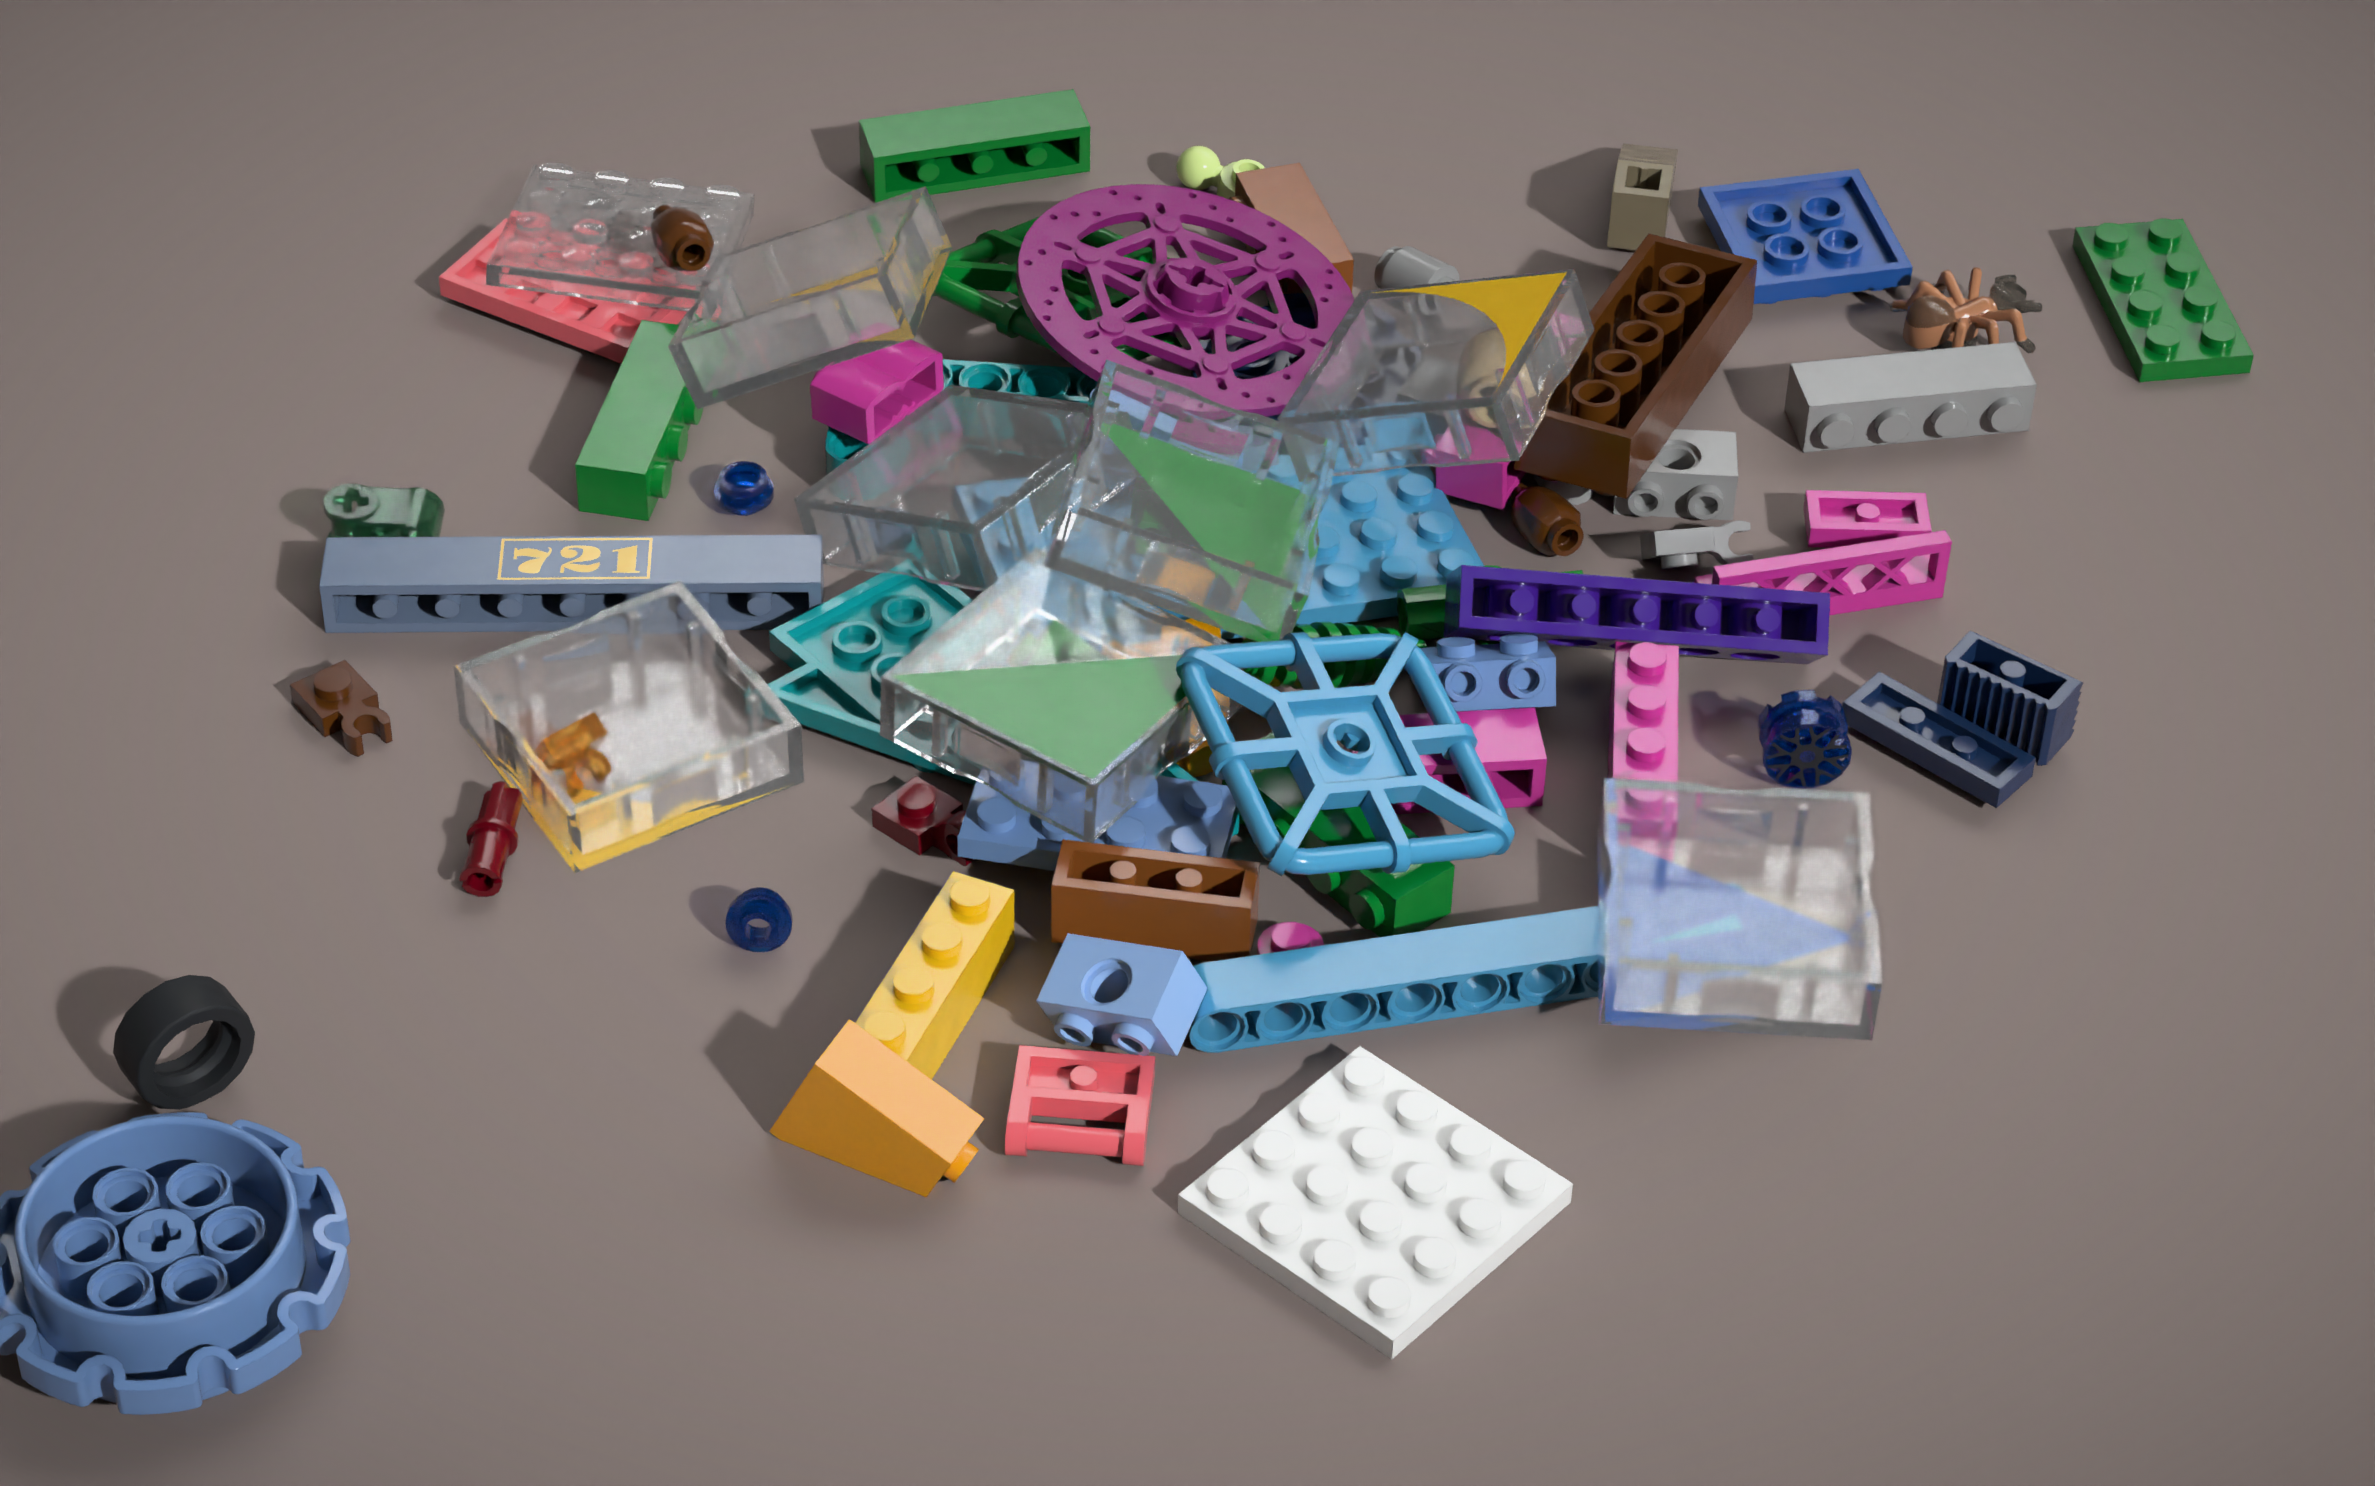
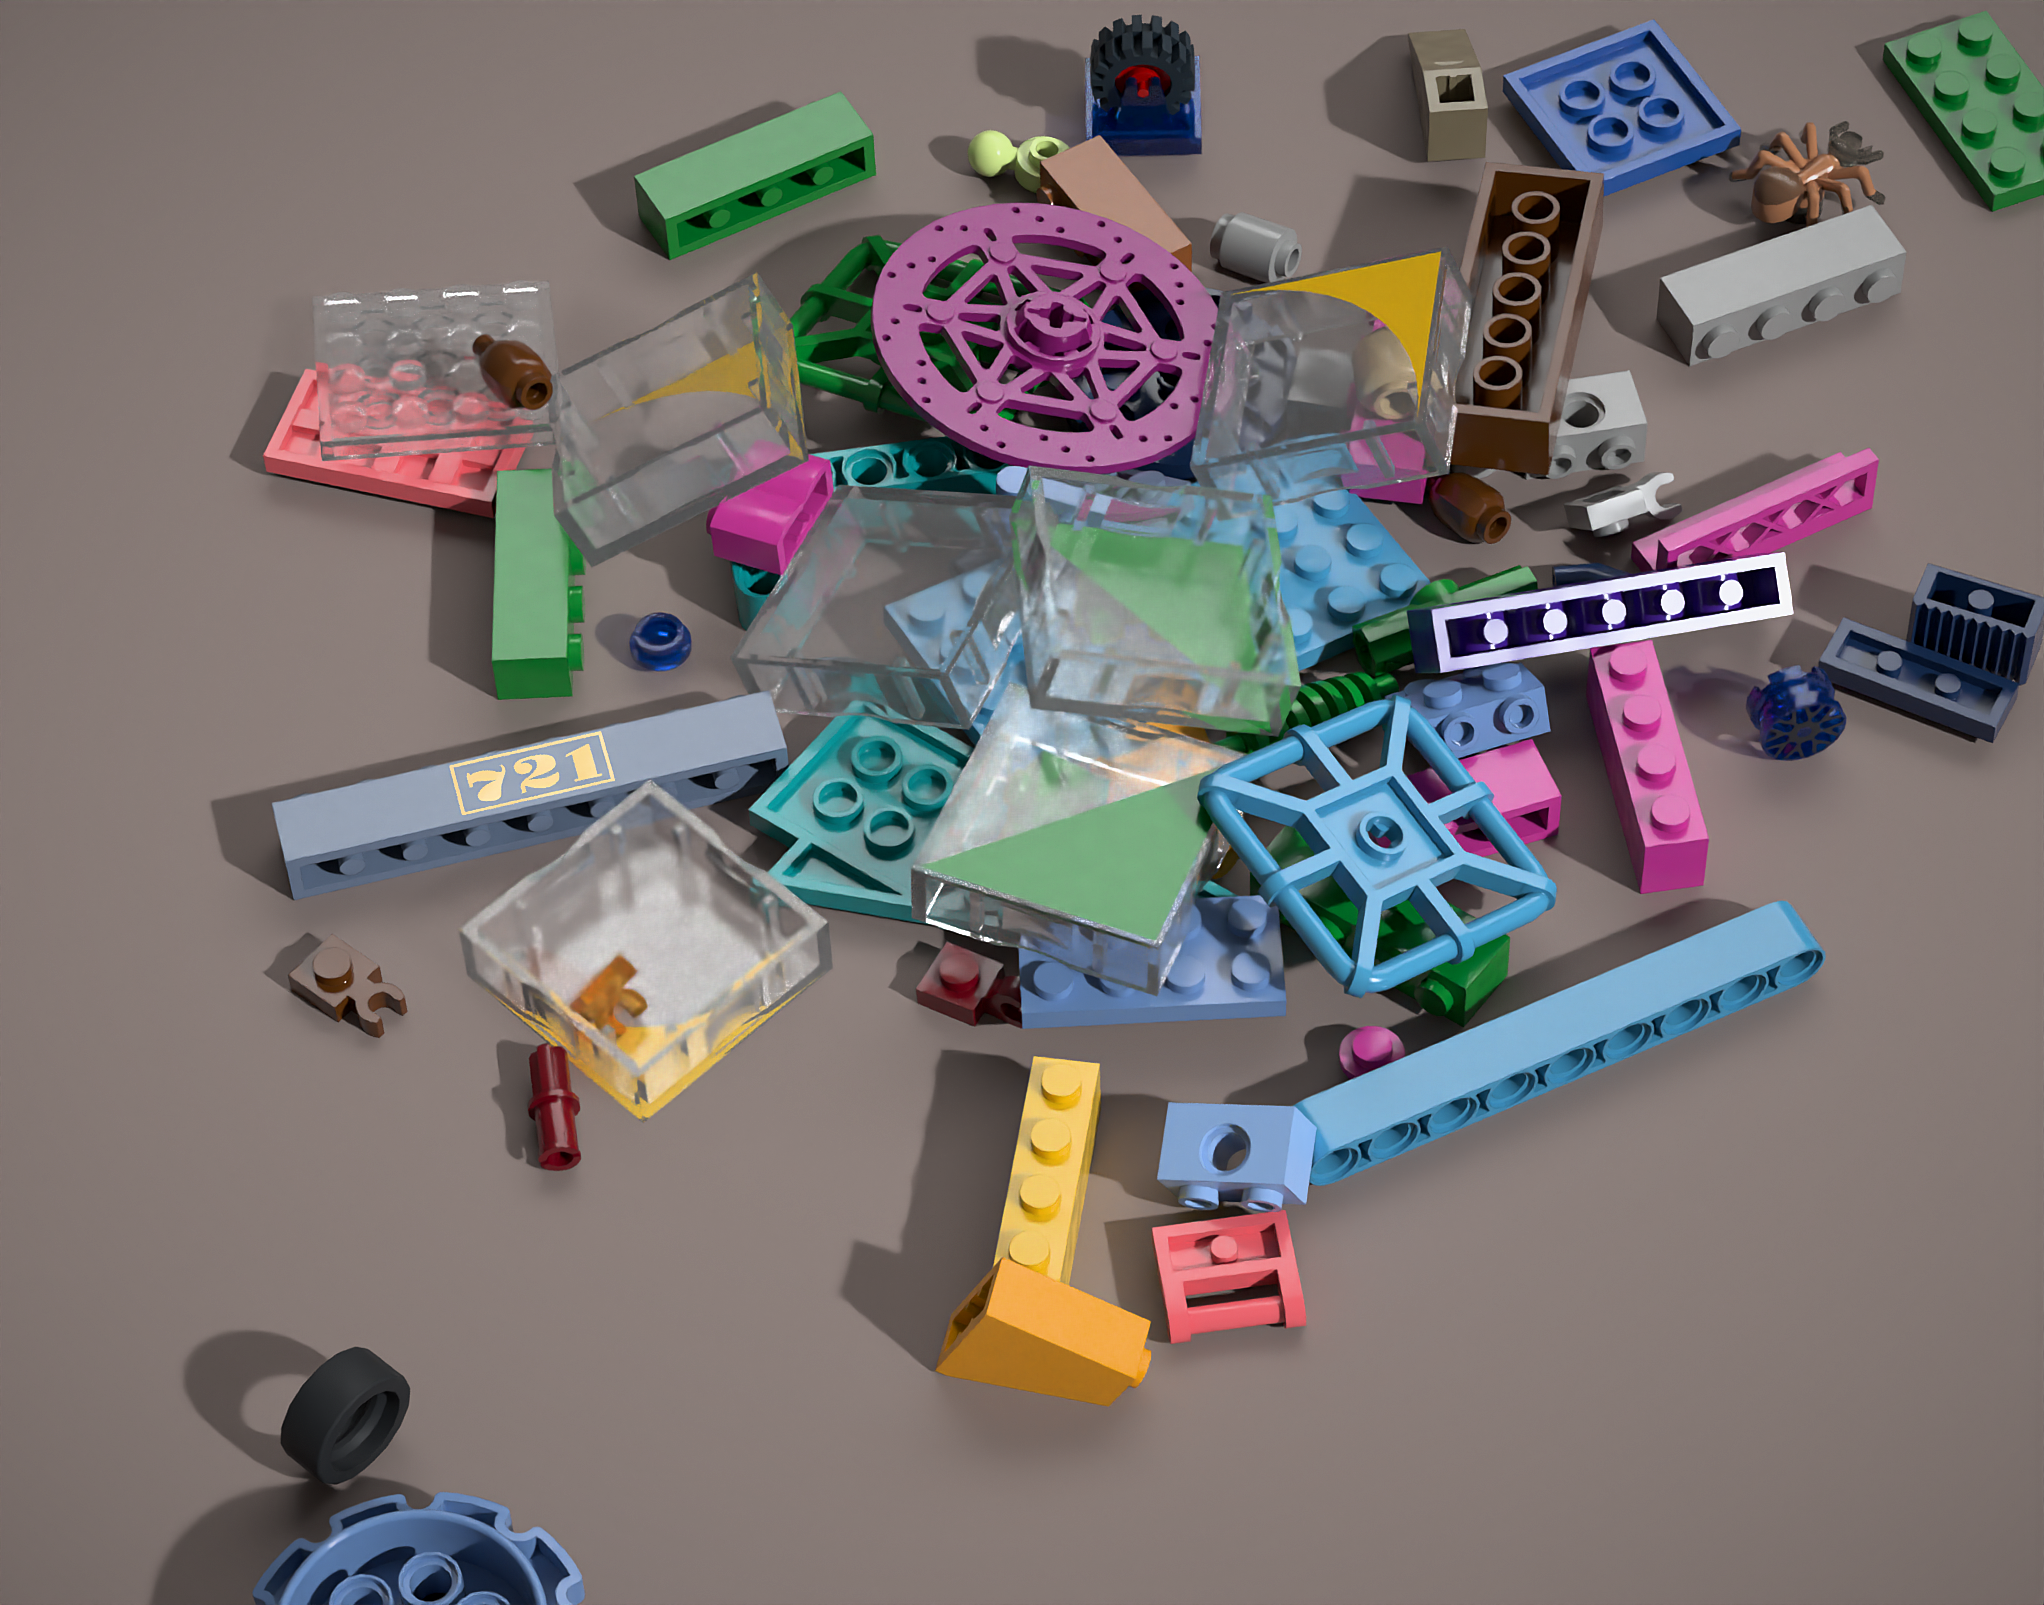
camera: 10 degrees left, 10 degrees up
clear green piece [323,483,445,538] -> none
clear blue plate [725,887,793,952] -> none
dark orange brick [1051,839,1260,961] -> none
white plate [1178,1046,1573,1360] -> none
clear tile [1597,778,1882,1040] -> none
dark pink plate [1803,490,1932,548] -> none
none -> plate [1085,15,1202,156]

